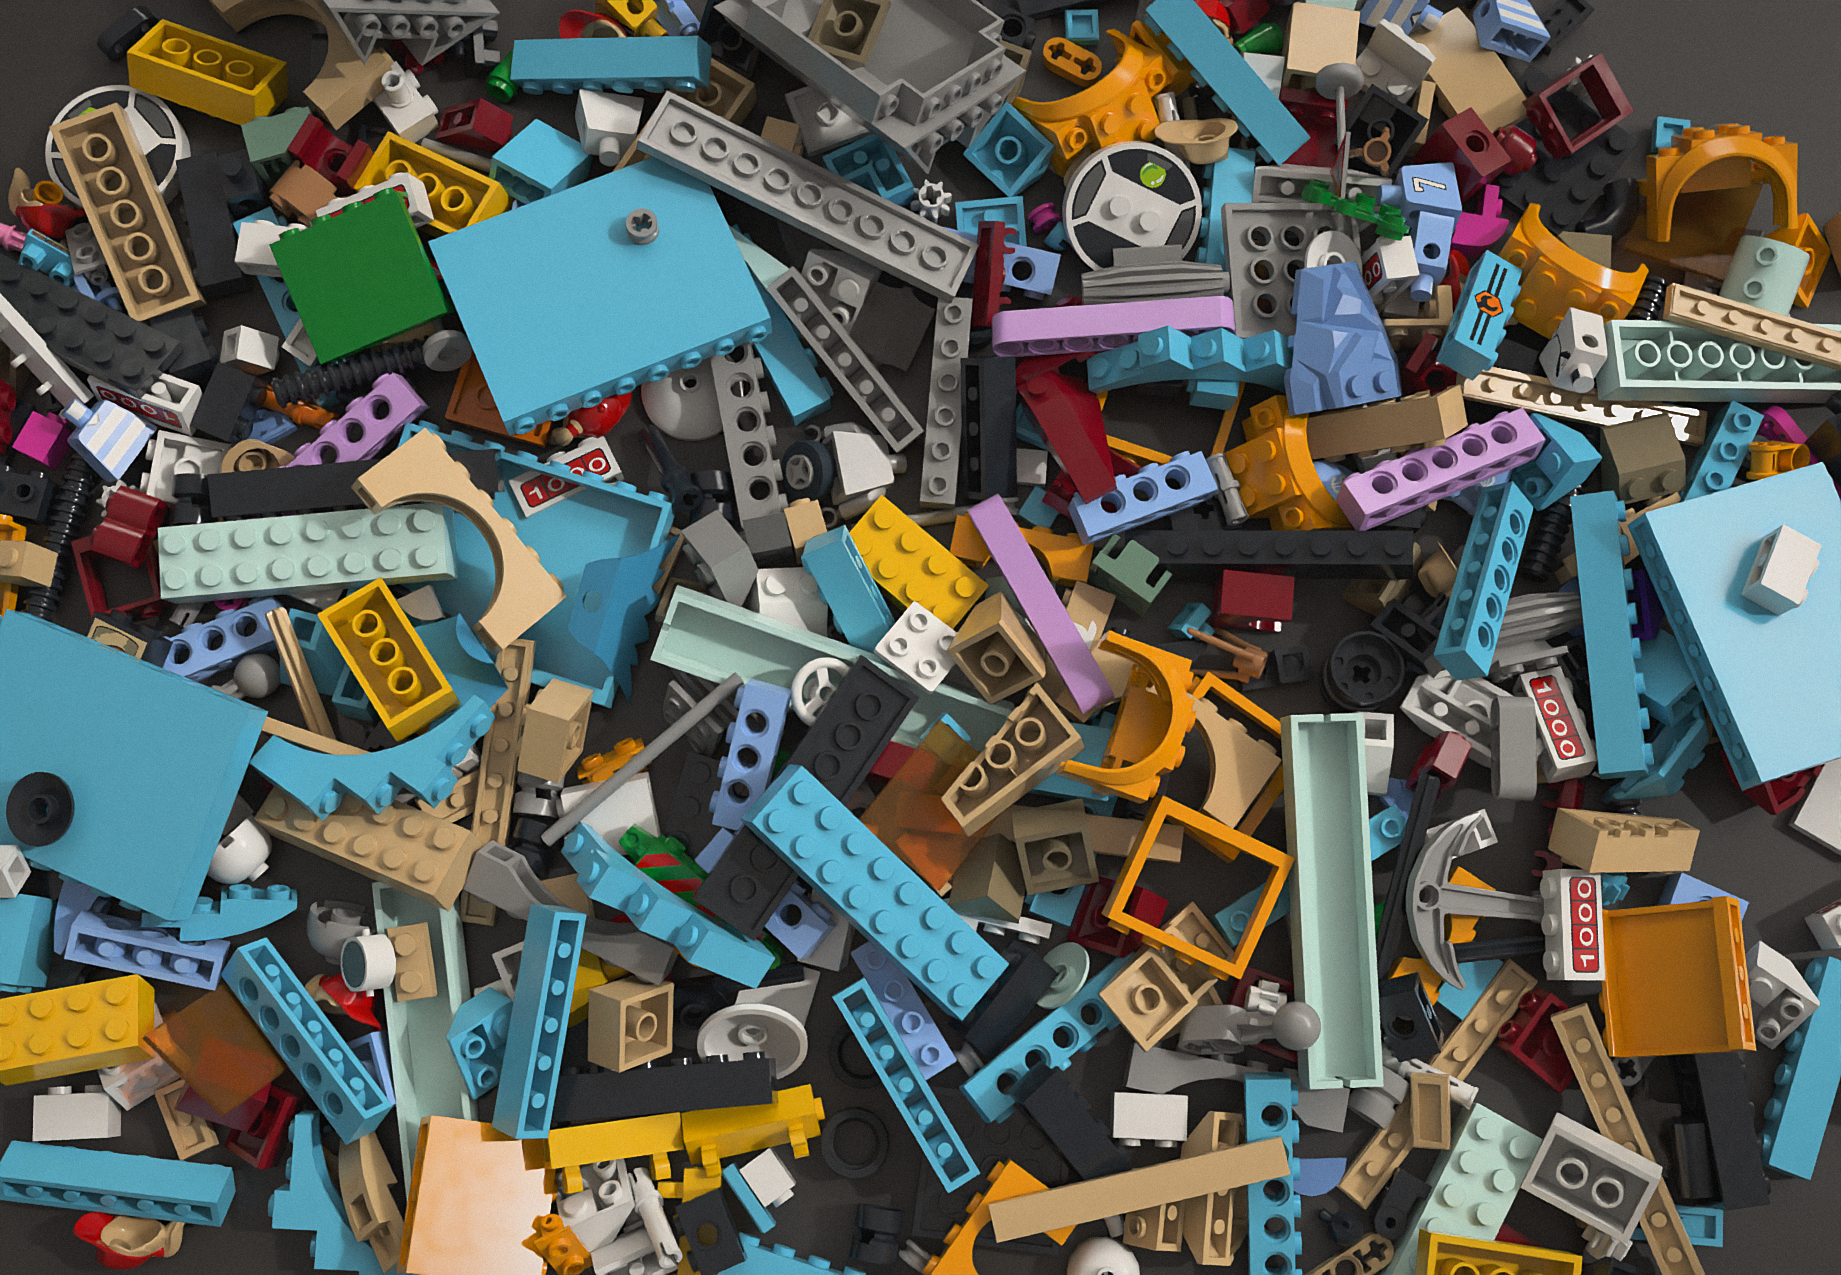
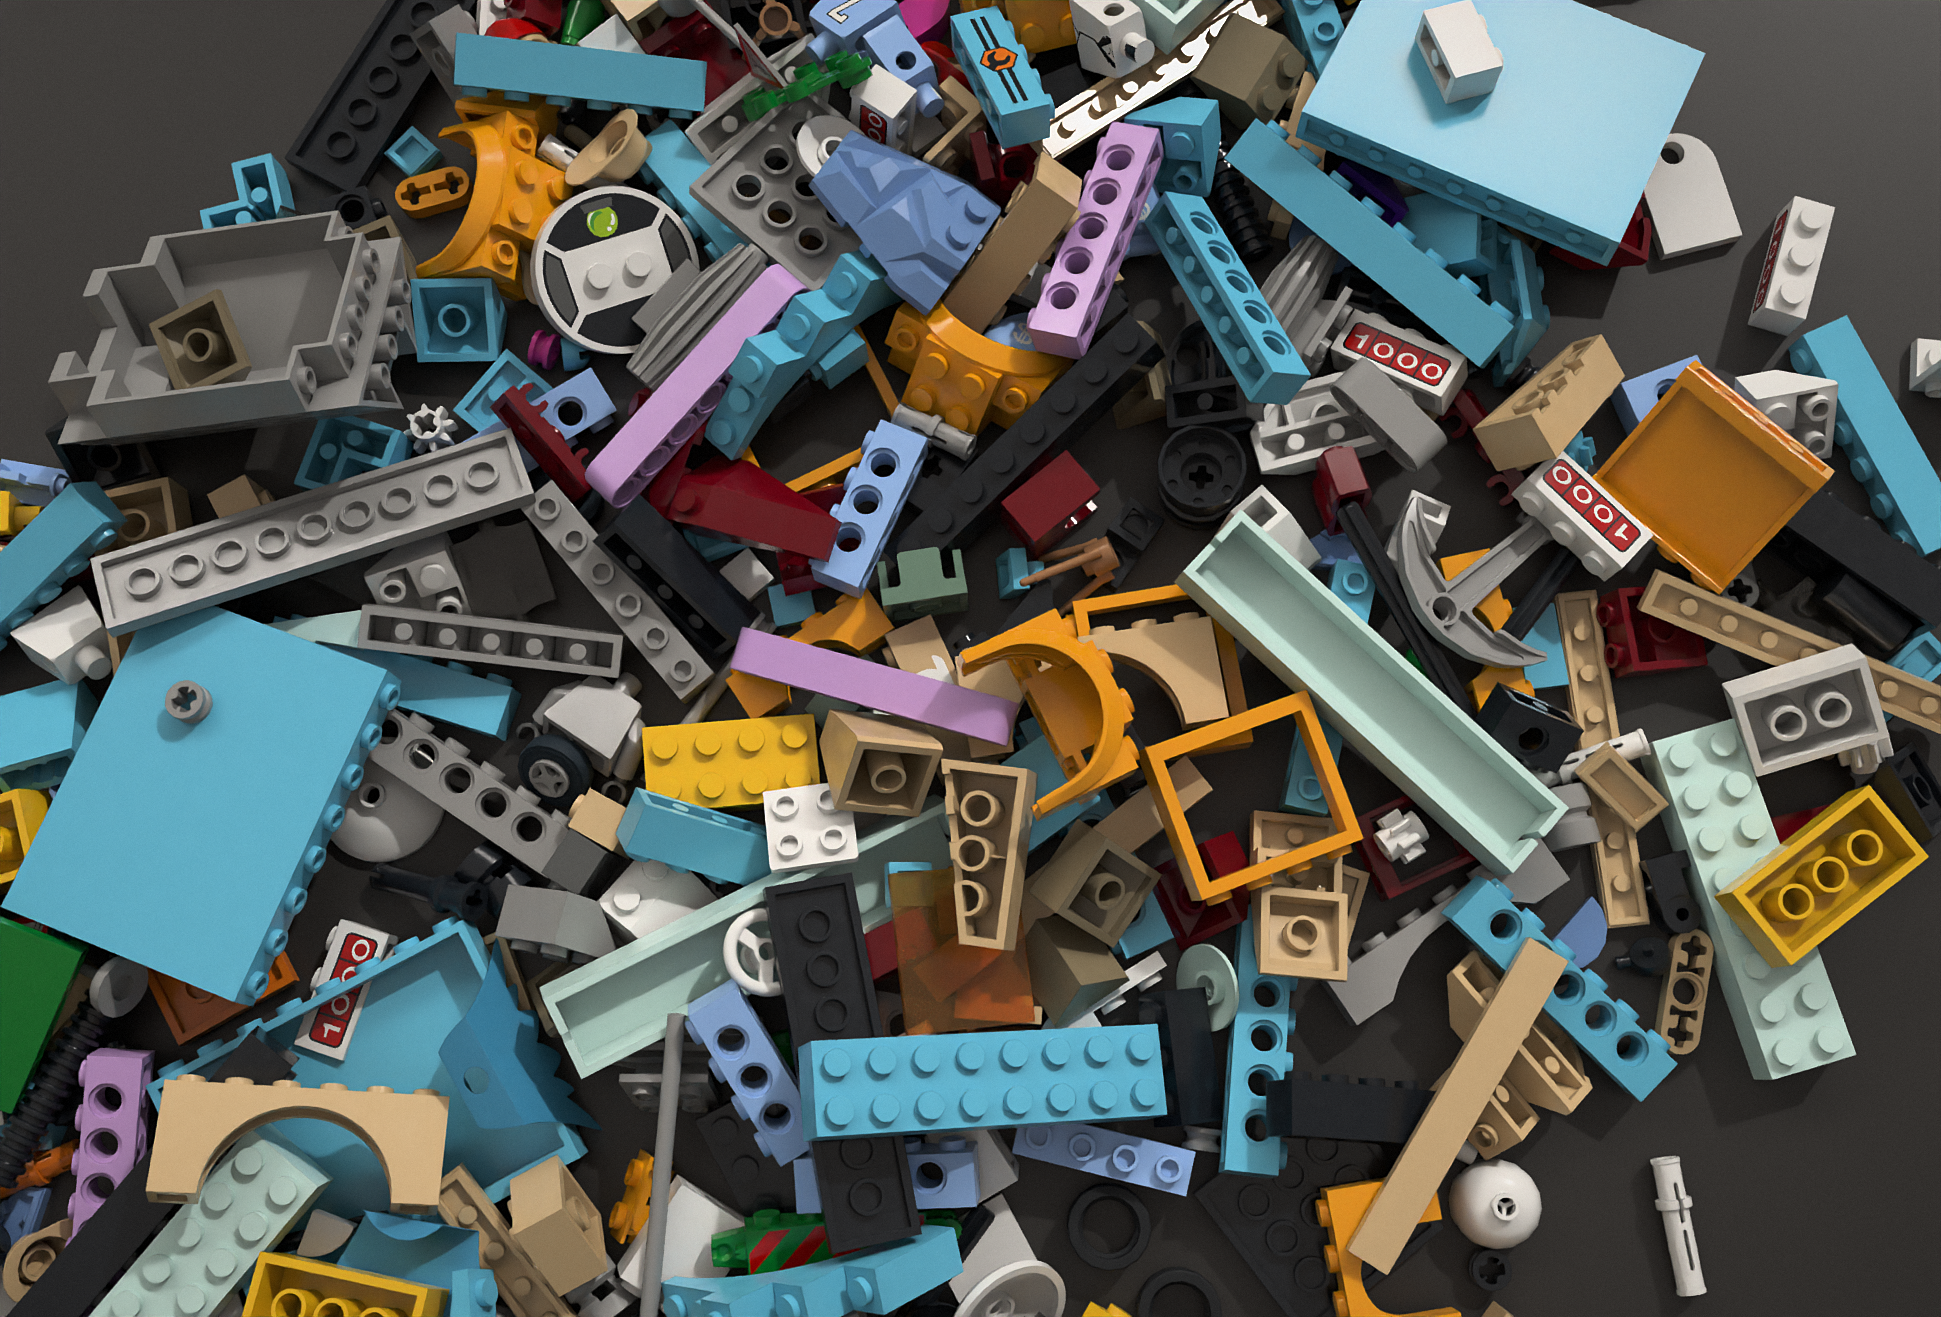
camera: 35 degrees left, 0 degrees up
red hair [549,391,632,446] -> none
white tile [785,86,871,157] -> none
medium azure brick [832,976,980,1193] -> none
white brick [1109,1092,1188,1147] -> none
light grey beam [1178,1001,1321,1055] -> none
tan piece [1418,541,1459,598] -> none

